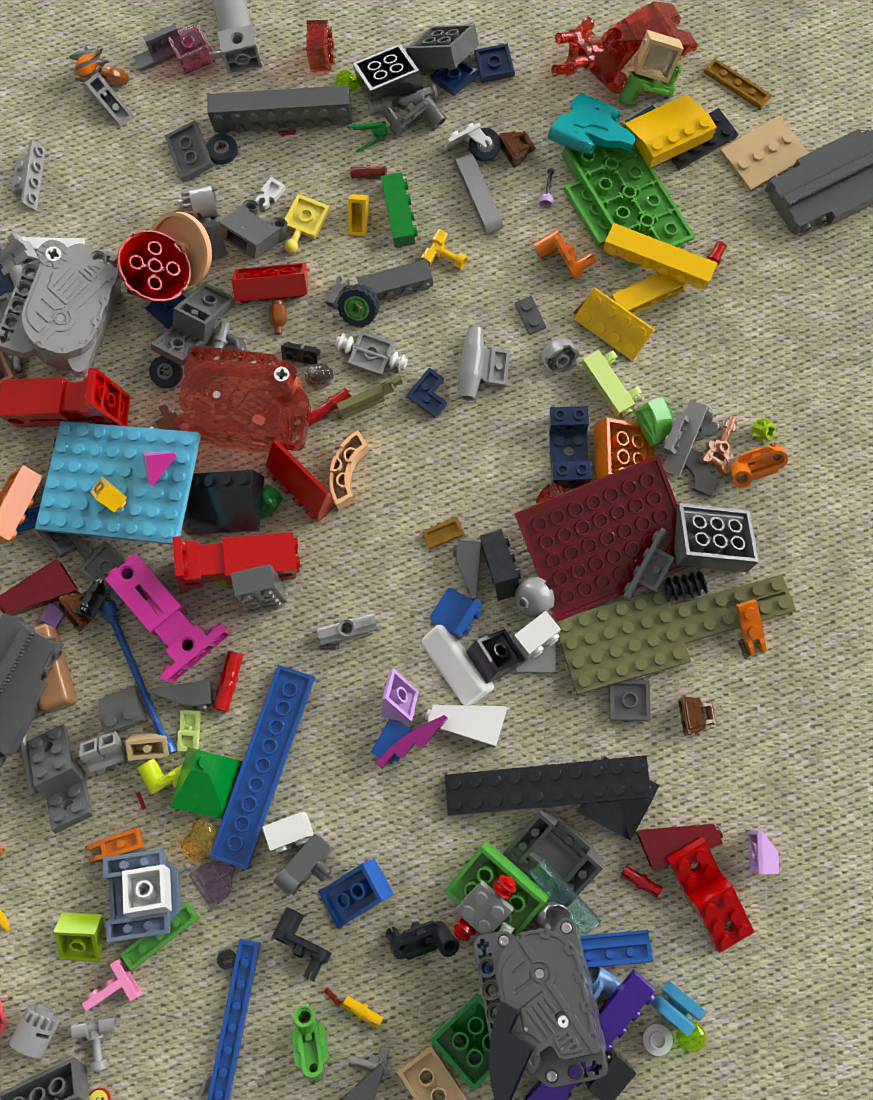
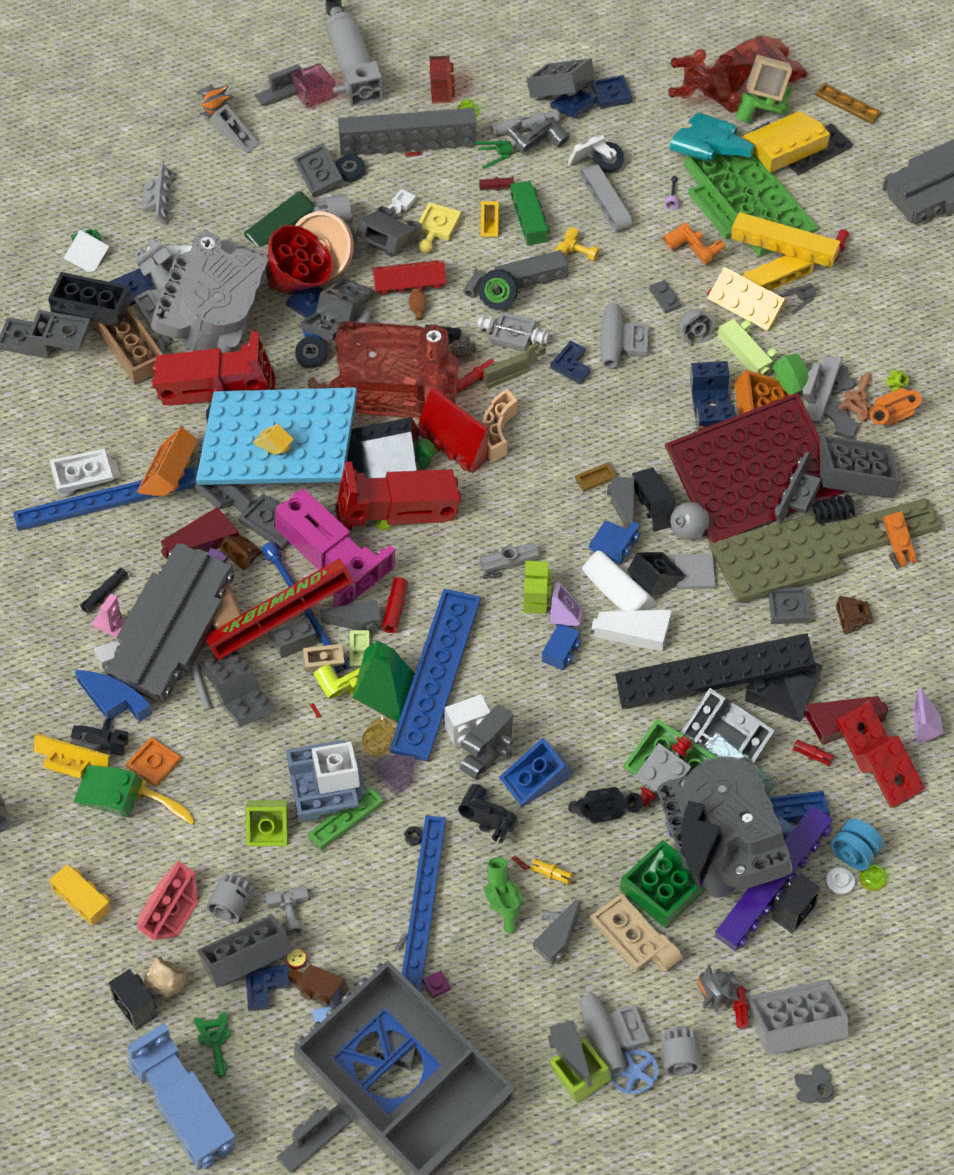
camera: 10 degrees left, 20 degrees down
black hinge [75,578,111,619] -> none
light grey hips [79,731,126,776] -> none
bright pink bracket [82,958,142,1011] -> none
orange hinge [85,827,144,863] -> none
dark orange plant [98,66,129,86] -> none
dark pink slope [142,451,178,486] -> none
dark grey brick [230,564,287,613] -> none
black slope [352,44,423,95] -> none
magenta slope [375,715,448,769] -> none
reddish brown piece [499,131,536,168] -> none
white brick [513,611,561,660] -> none
tan plate [720,116,808,192] -> none
none -> red brick [205,558,354,660]
none -> dark green piece [244,191,315,247]
none -> lime piece [523,561,552,614]
none -> dark grey plant [778,283,816,314]

